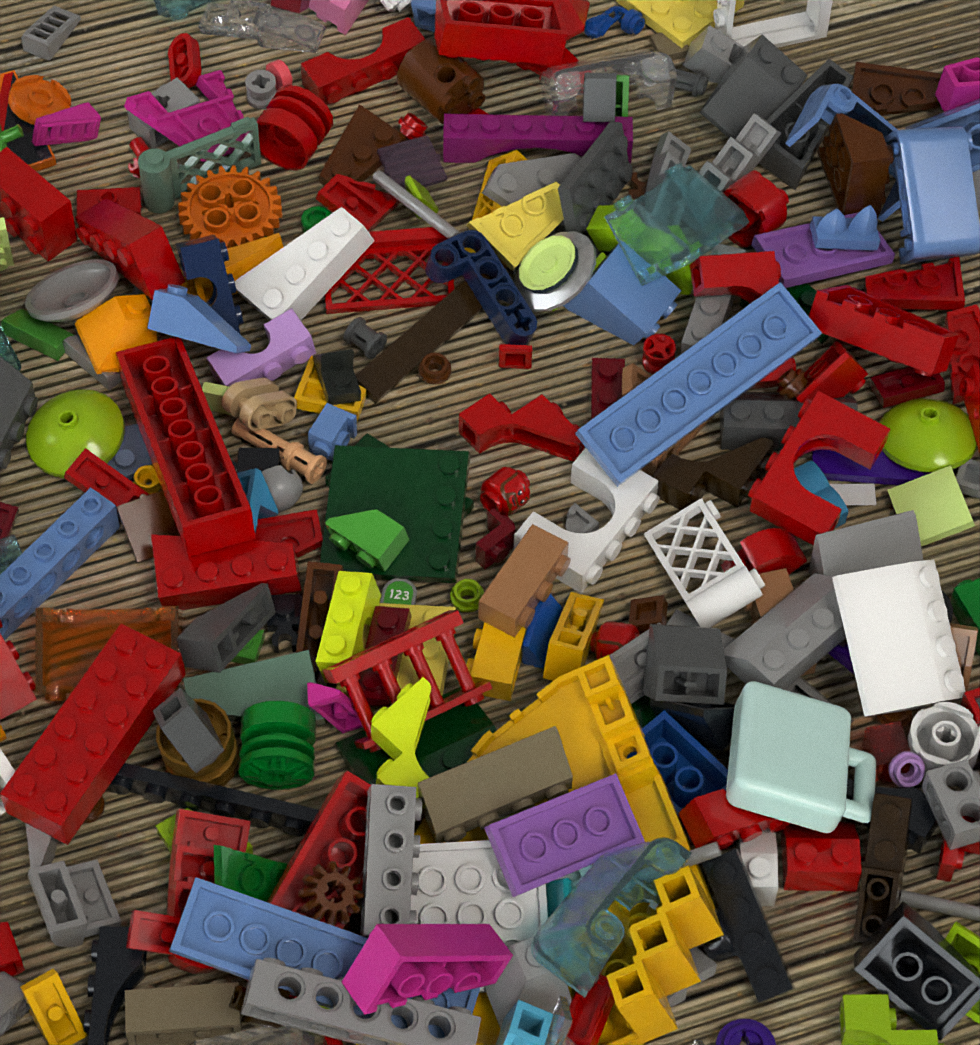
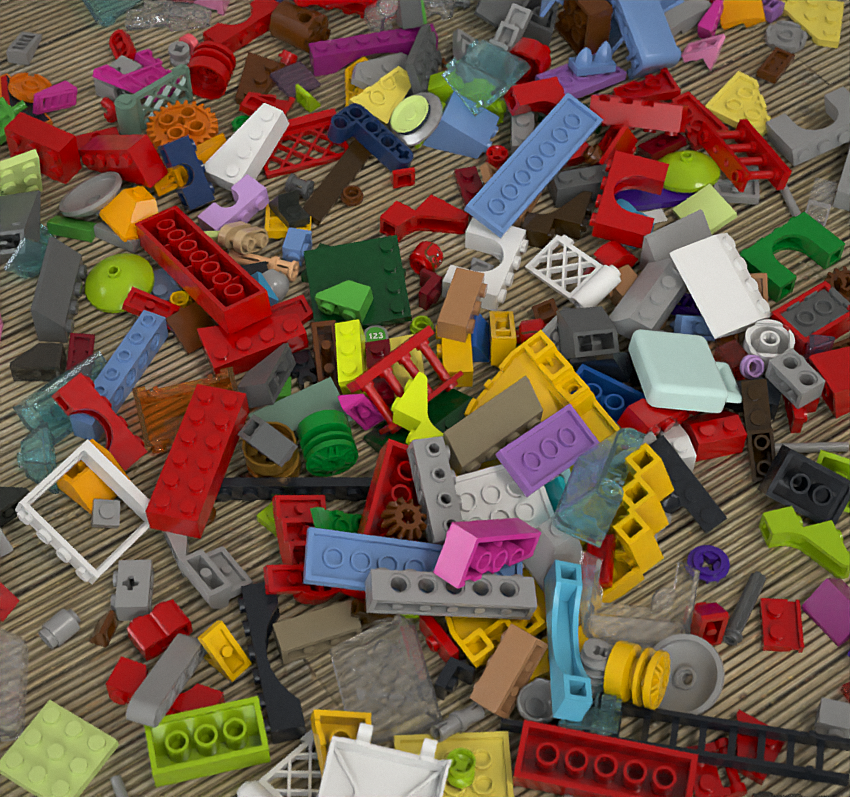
camera: 15 degrees left, 5 degrees down
medium blue slope [147,284,251,353] -> none
light grey bar [373,170,461,239] -> none
none -> medium blue tile [669,314,715,341]

